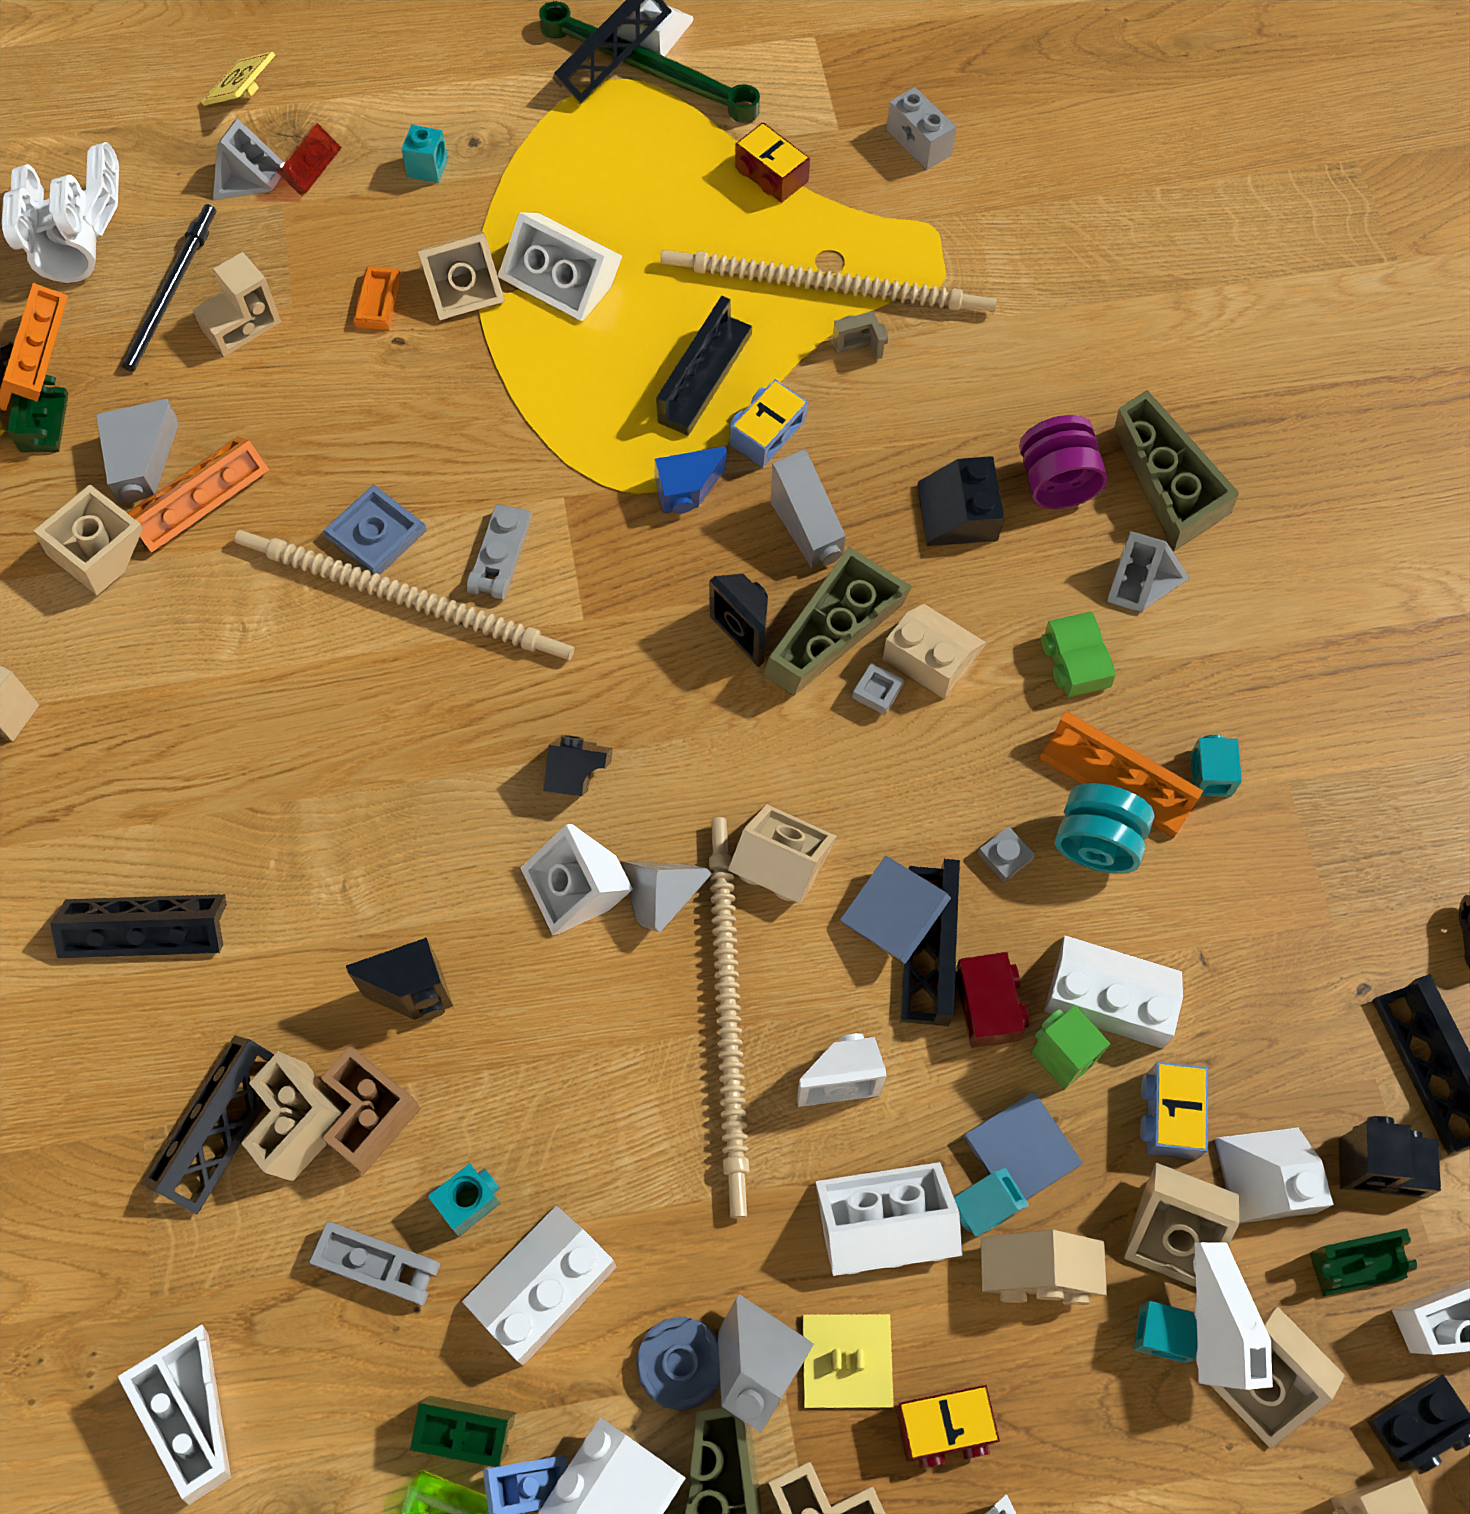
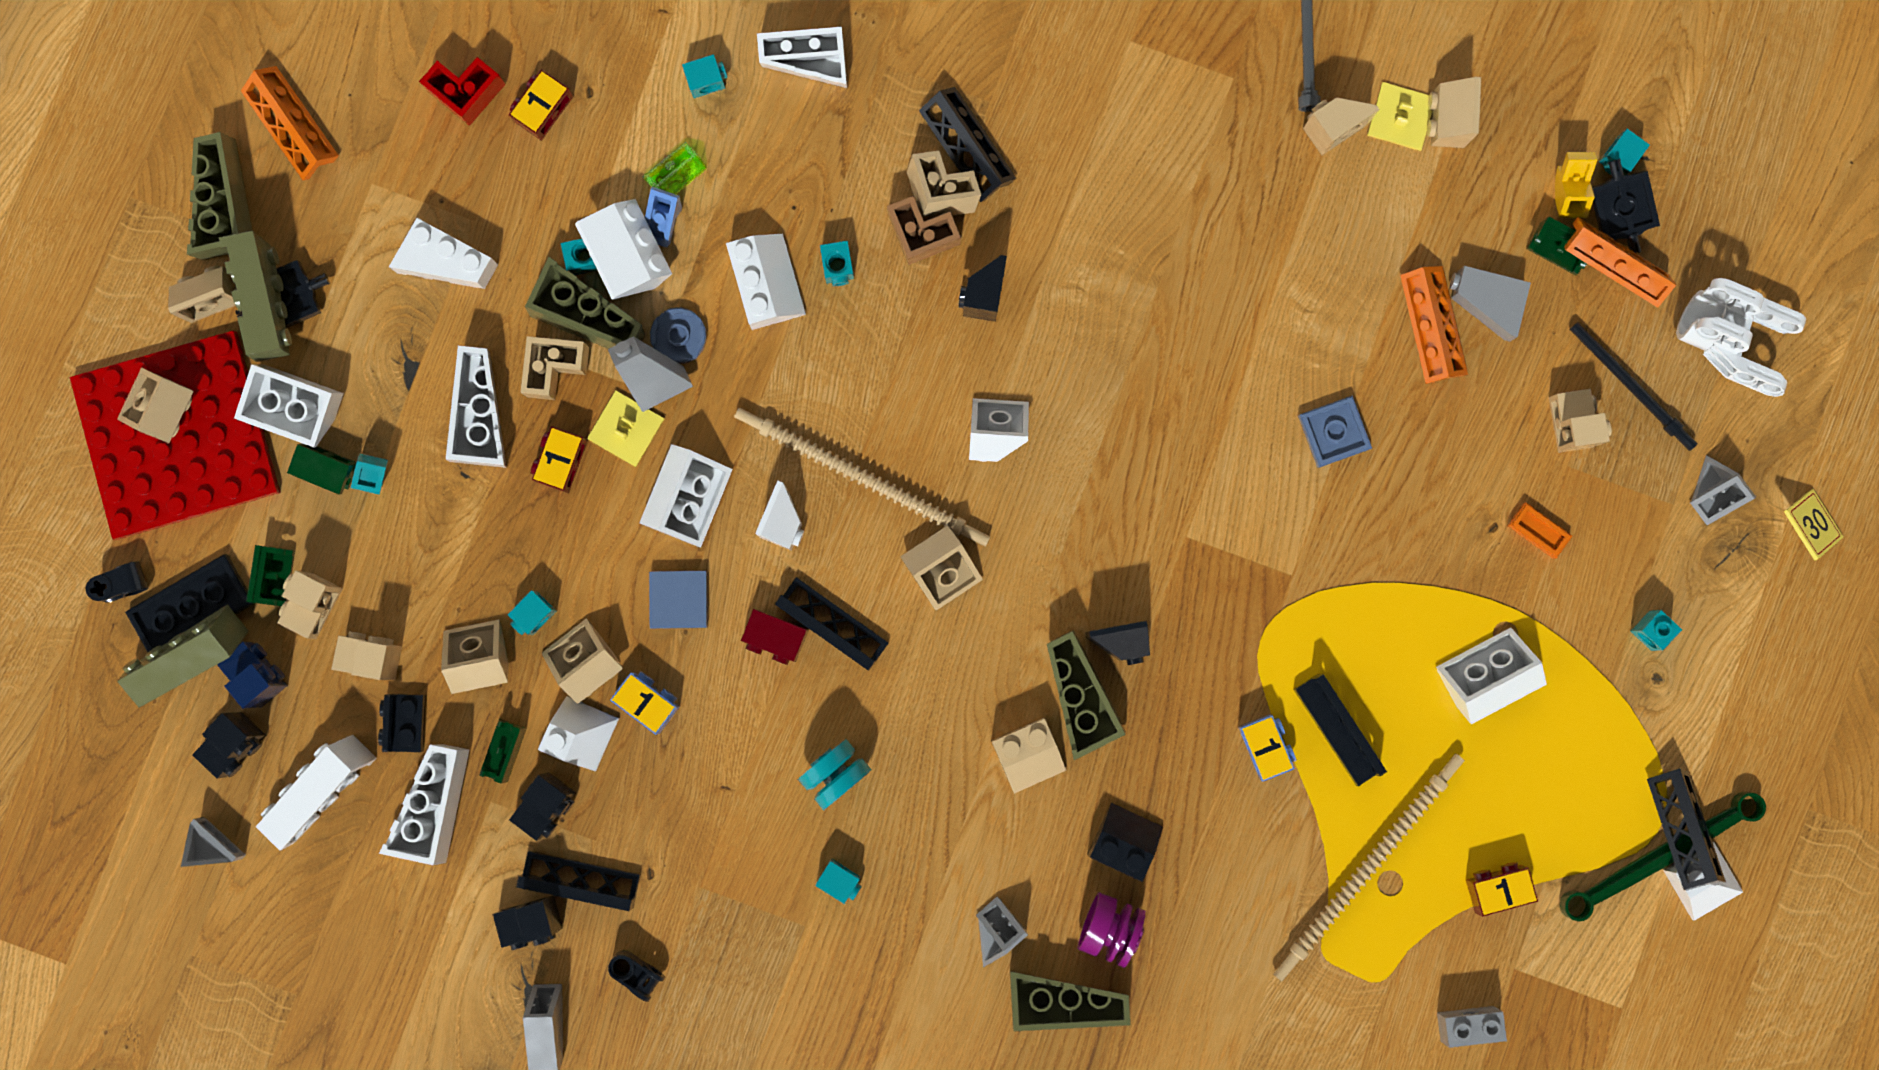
camera: 120 degrees right, 20 degrees up
tan slope [34,484,143,595] -> none
black fence [50,894,227,958] -> none
tan hose [234,530,575,661] -> none
clear red plate [276,123,342,196] -> none
light grey plate [309,1221,441,1307] -> none
dark green hinge [410,1396,516,1467] -> none
tan slope [418,232,505,320] -> none
light grey plate [467,504,532,600] -> none
black brick [543,735,613,797] -> none
light grey slope [621,861,712,932] -> none
blue slope [654,446,727,514] -> none
light grey slope [771,449,846,569] -> none
dark tan bracket [832,311,888,360] -> none
sand blue tile [840,855,951,964] -> none
light grey plate [852,663,904,715] -> none
teal brick [954,1168,1029,1237] -> none
light grey plate [978,826,1035,883] -> none
tan brick [981,1229,1107,1305] -> none
bright green brick [1031,1005,1111,1090] -> none
orange fence [1039,711,1203,838] -> none
bright green brick [1041,611,1116,698] -> none
white slope [1044,935,1183,1049] -> none
white slope [1193,1242,1272,1390] -> none

